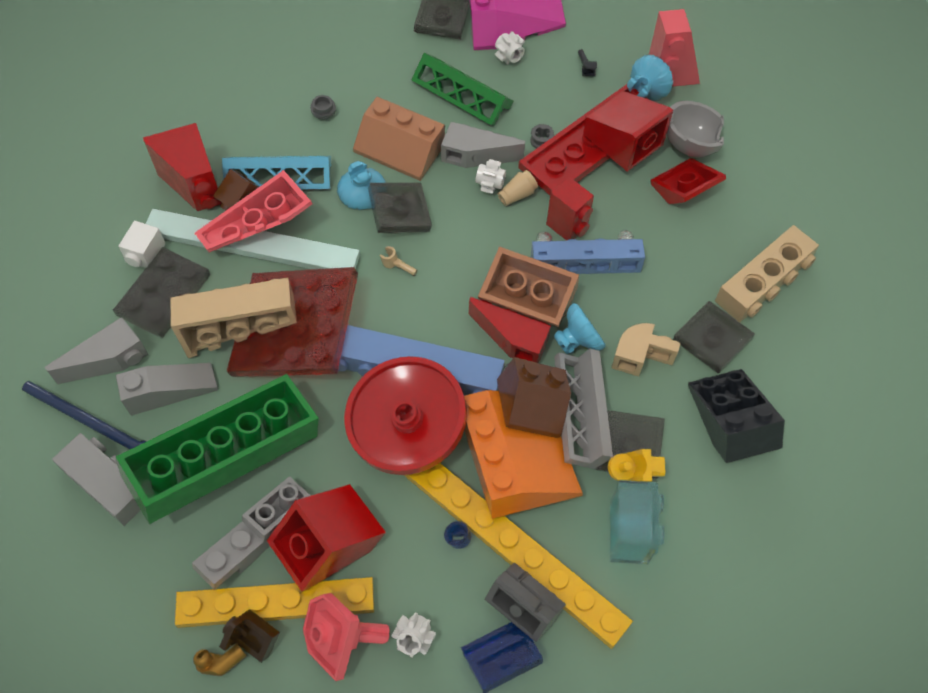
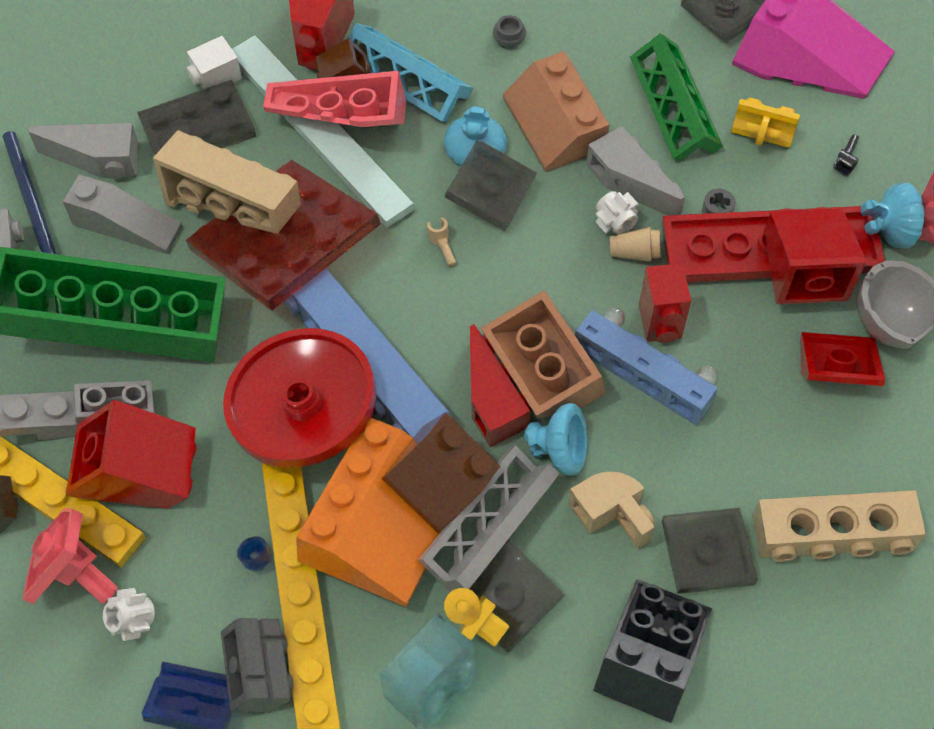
camera: 40 degrees right, 0 degrees up
white gear [495,31,525,65] -> none
none -> yellow hips [731,97,800,148]

